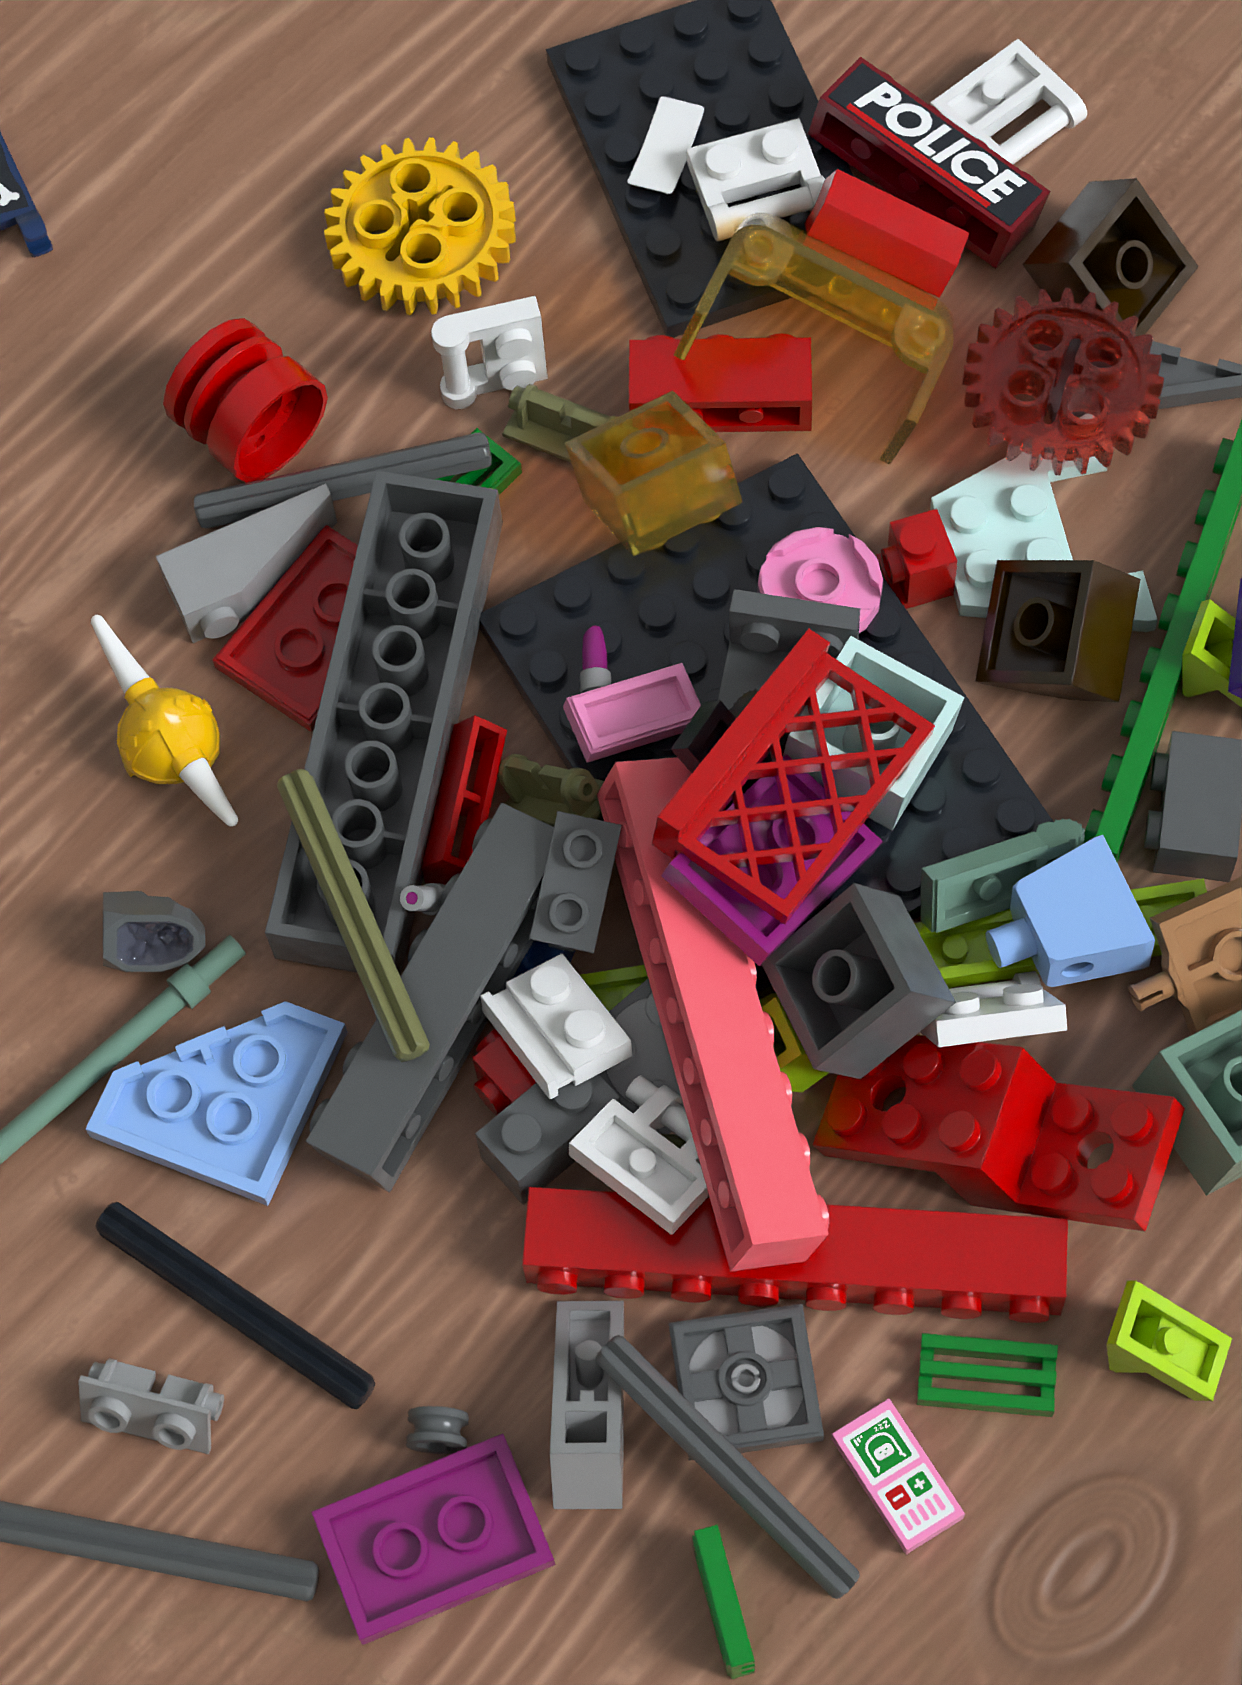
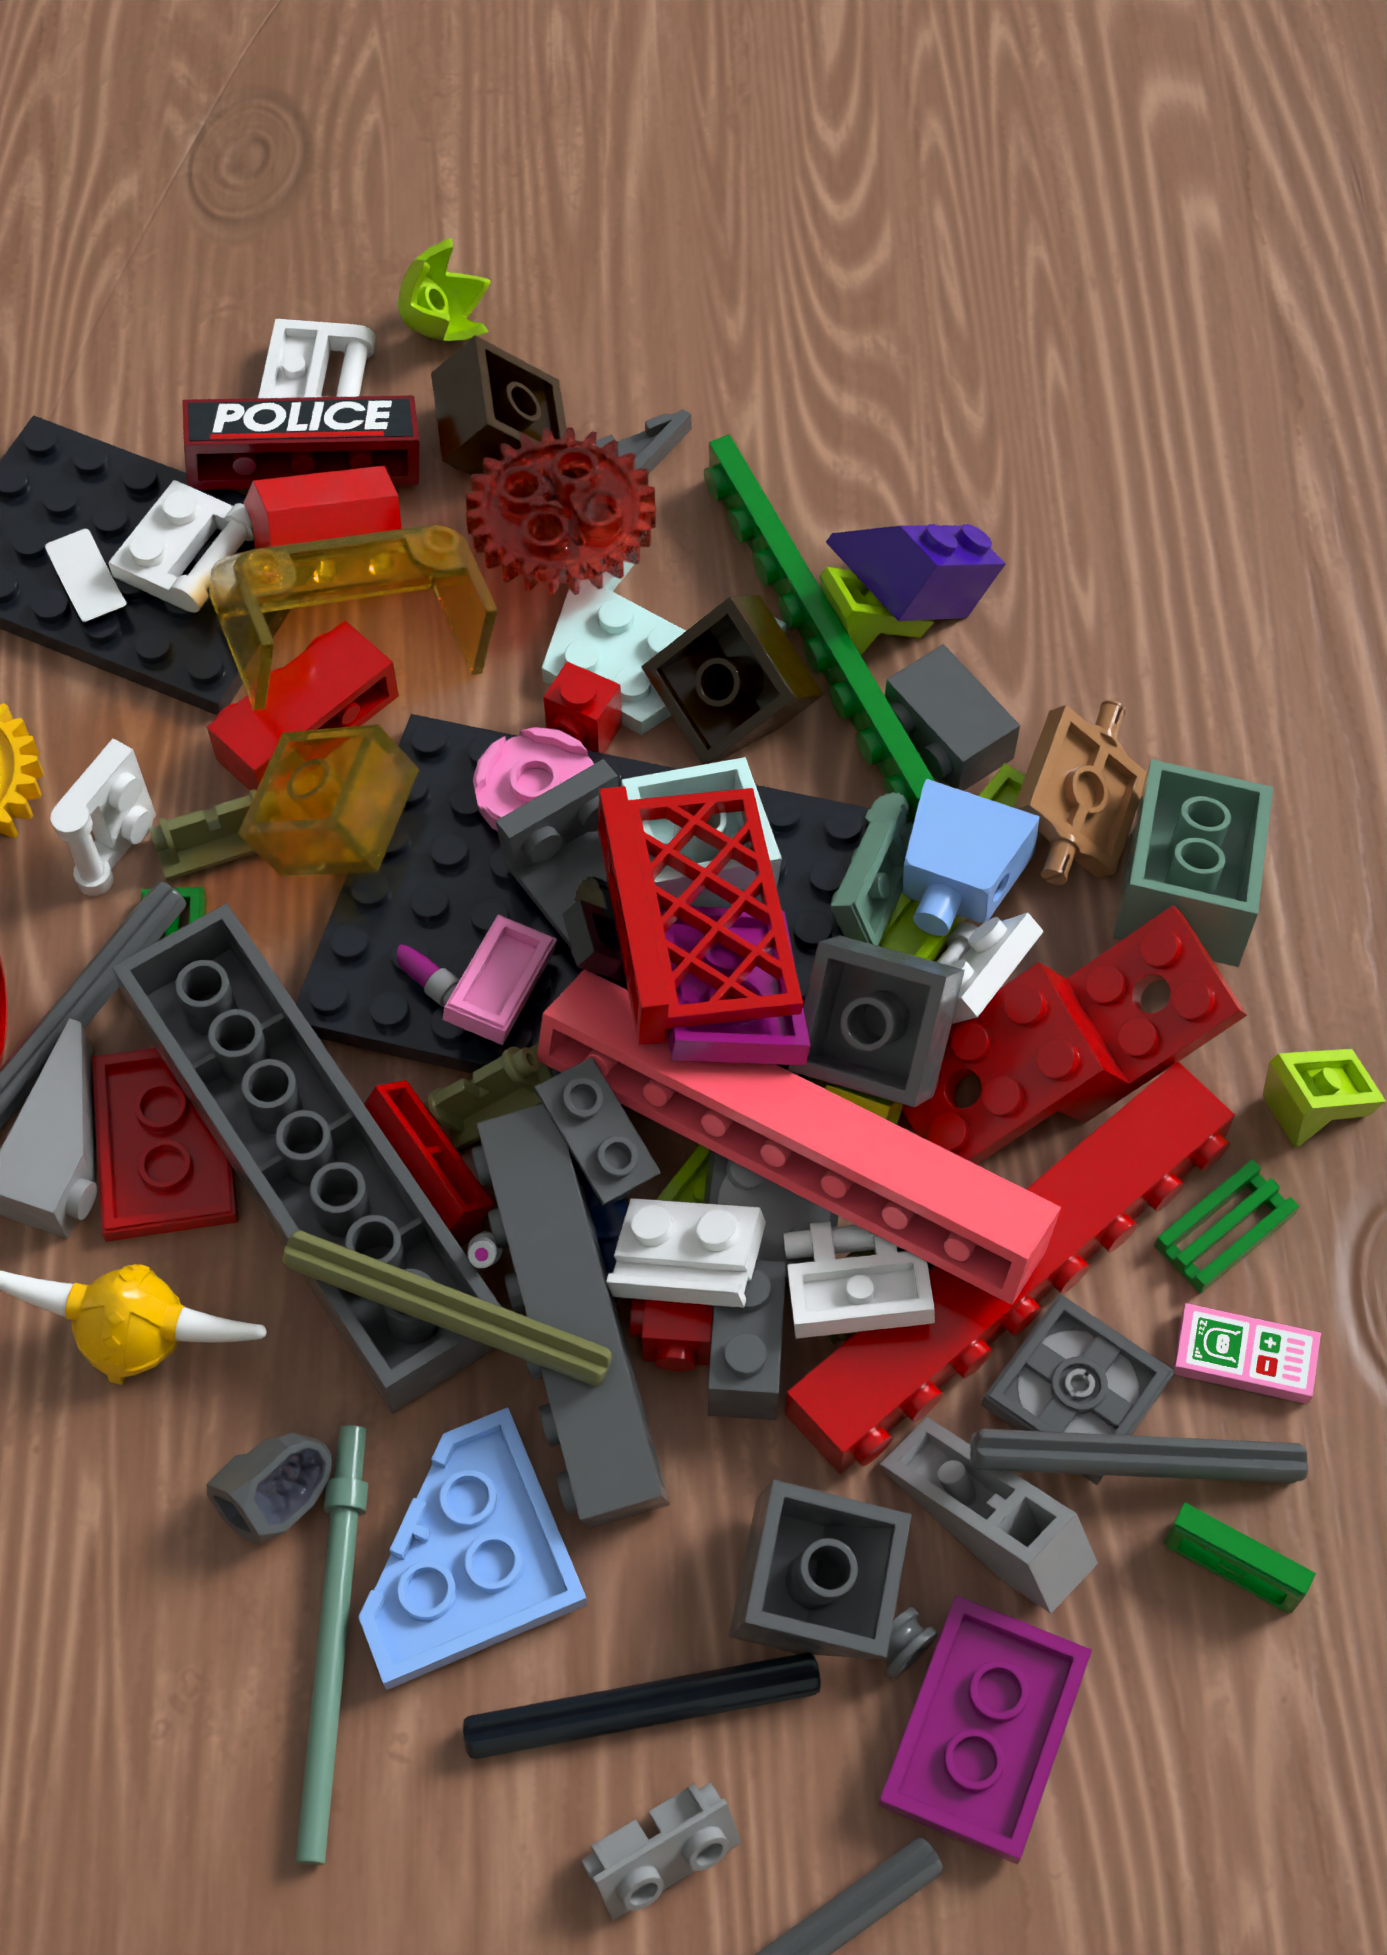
camera: 50 degrees left, 5 degrees down
none -> lime piece [397,238,491,341]
none -> dark grey slope [729,1479,912,1660]

